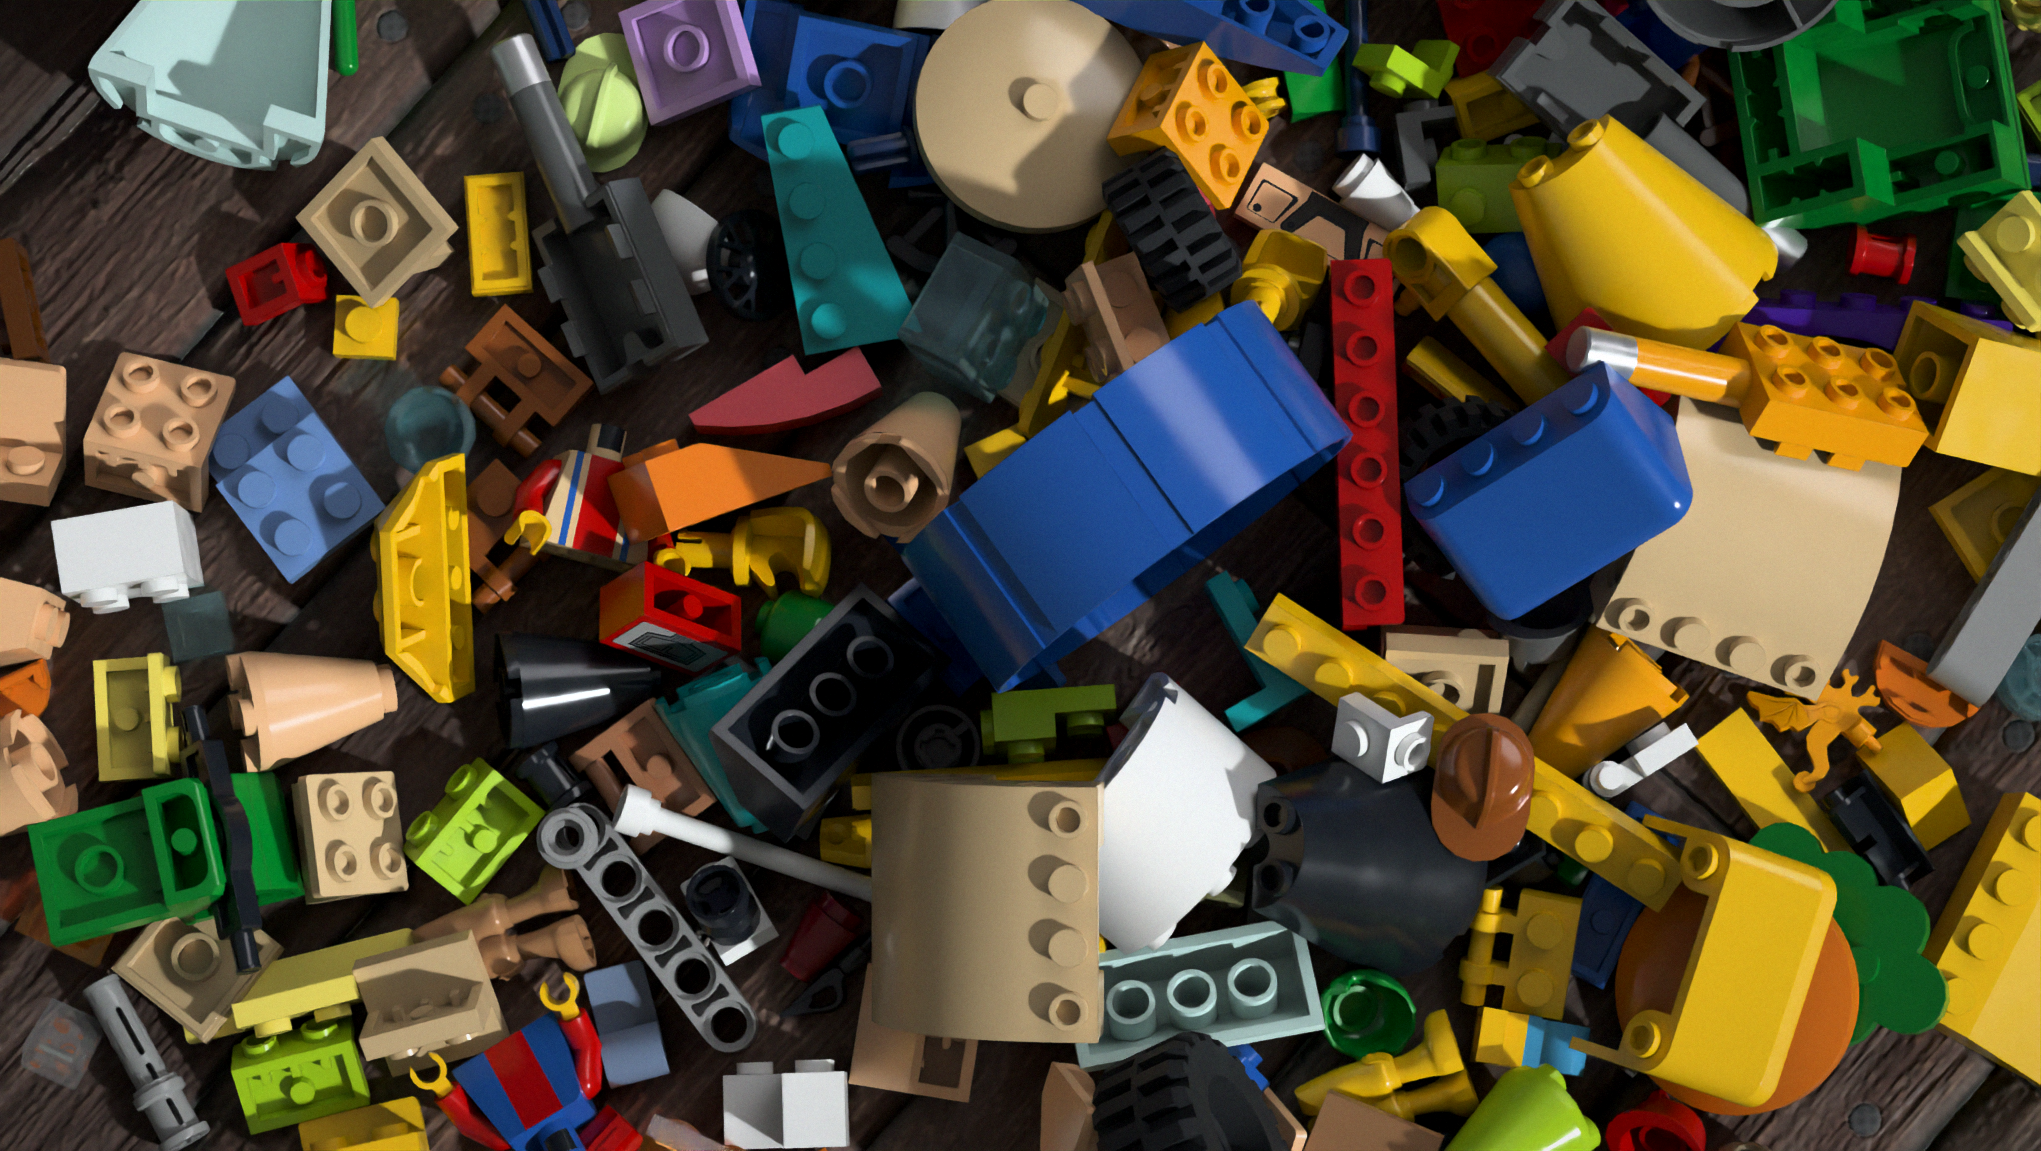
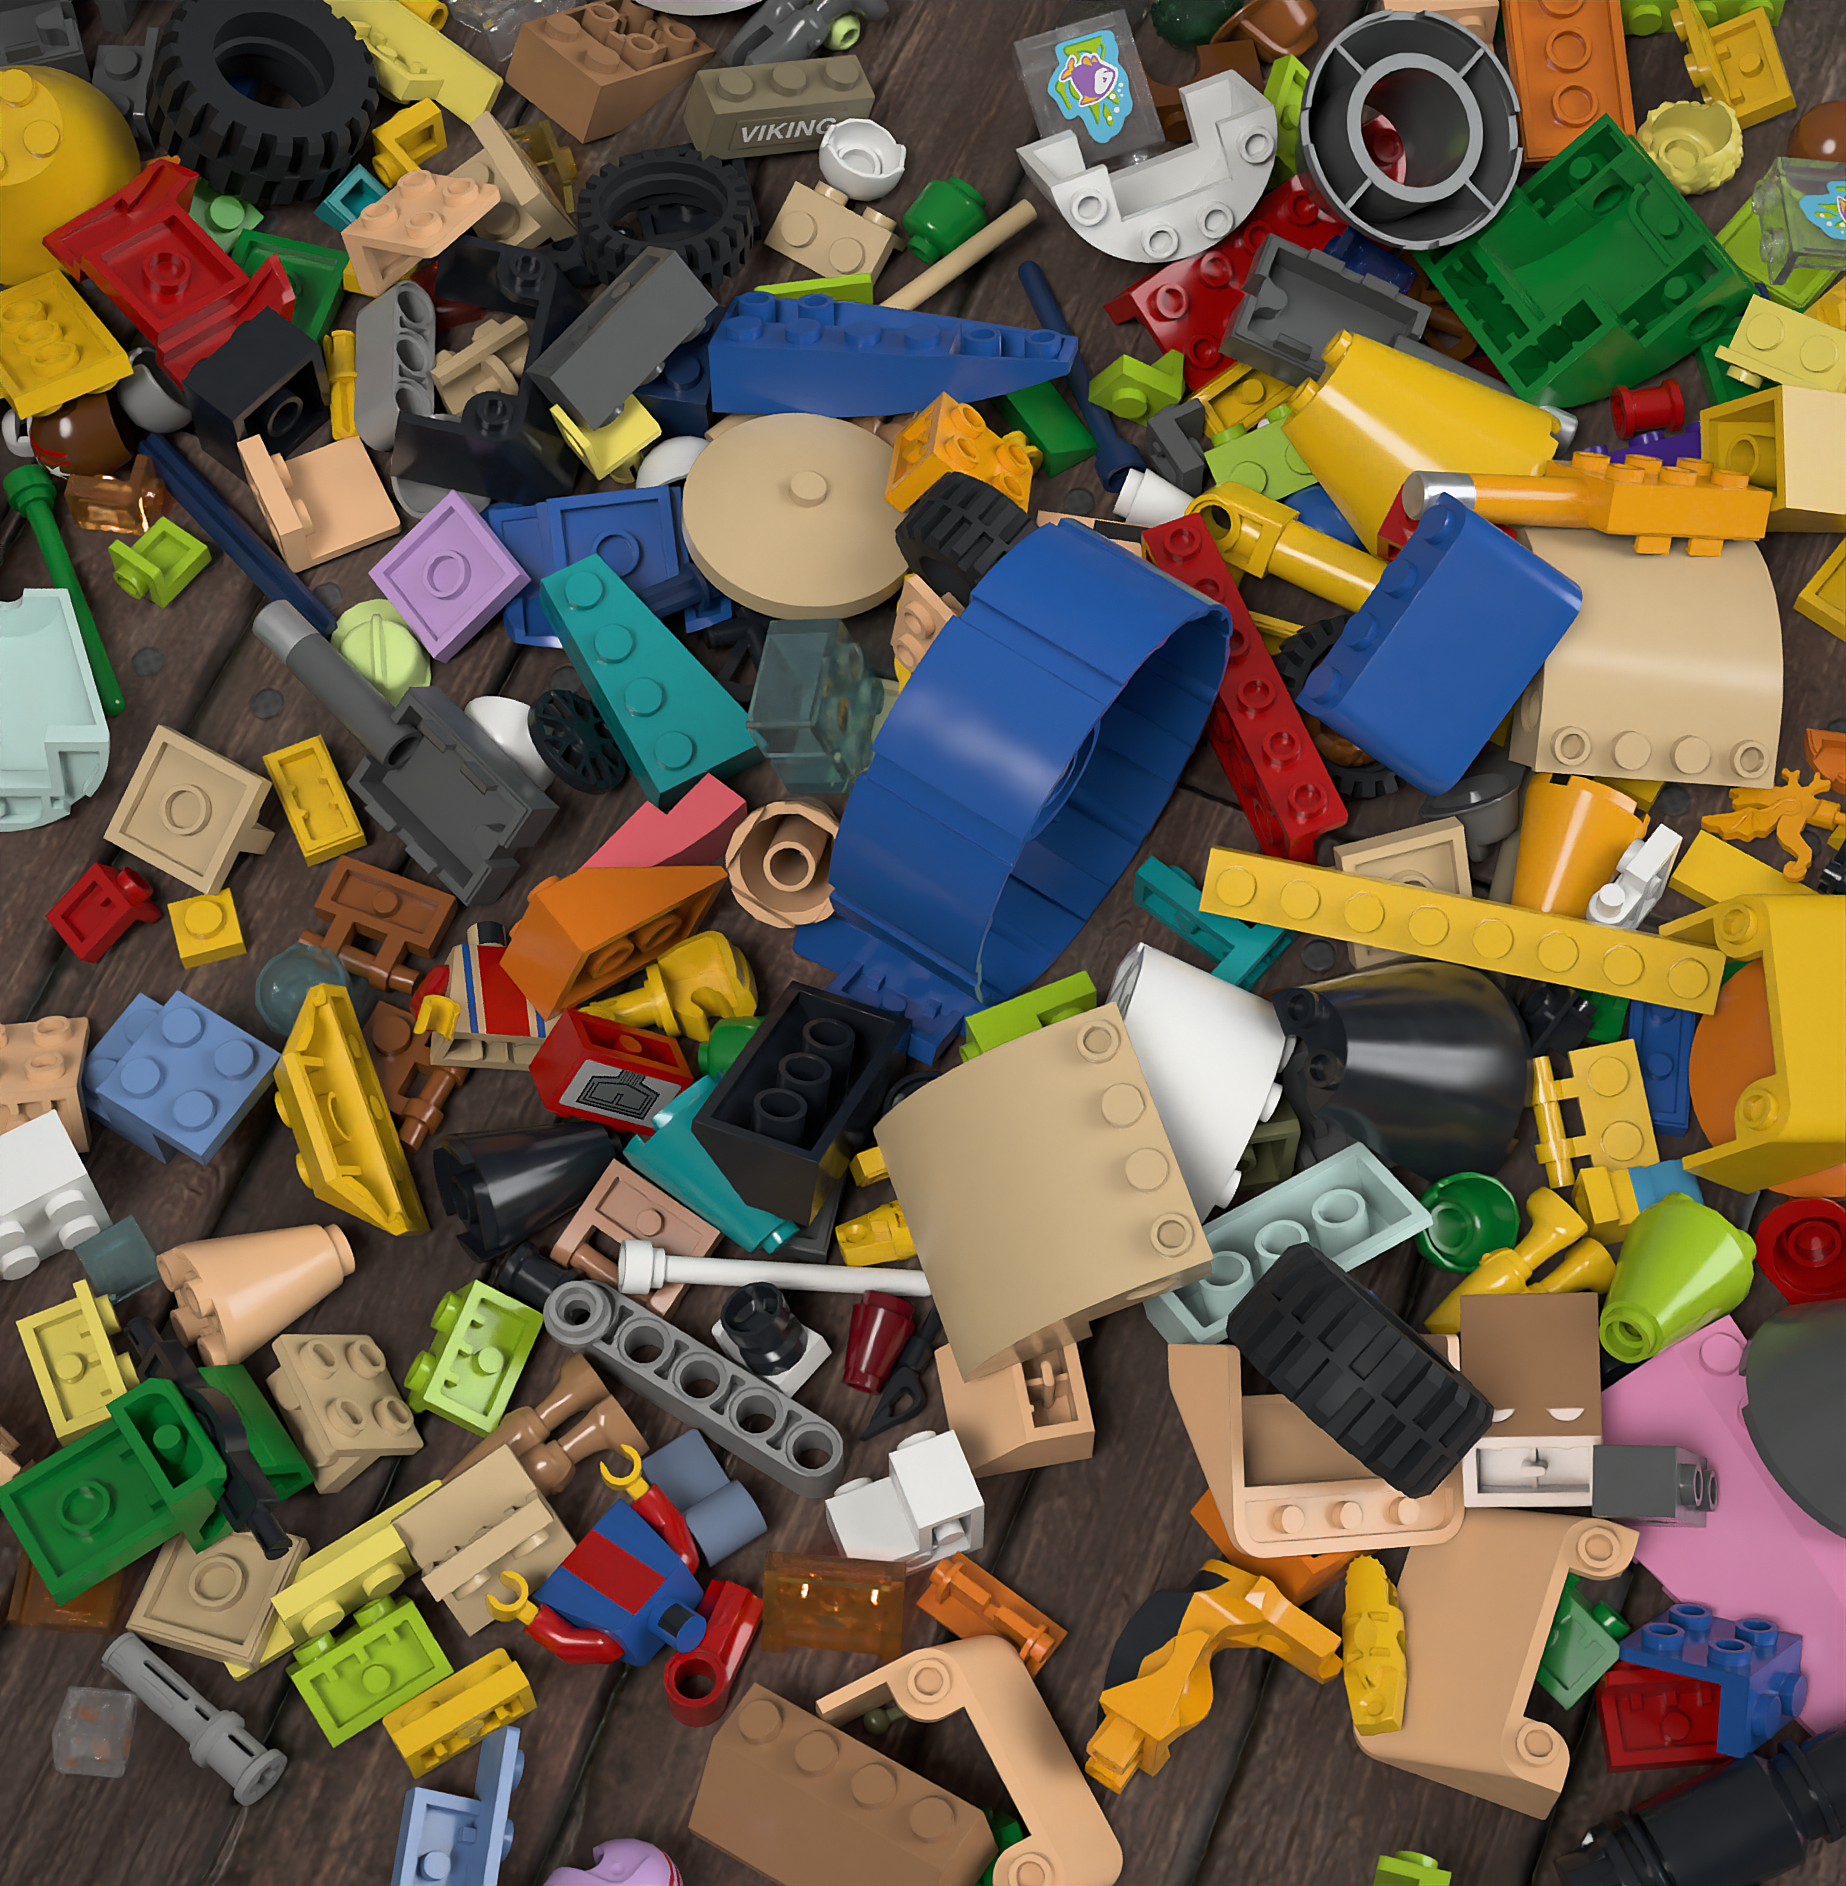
camera: 15 degrees left, 20 degrees down
white bracket [1331,692,1434,784] -> none
dark orange piece [1431,713,1535,862] -> none

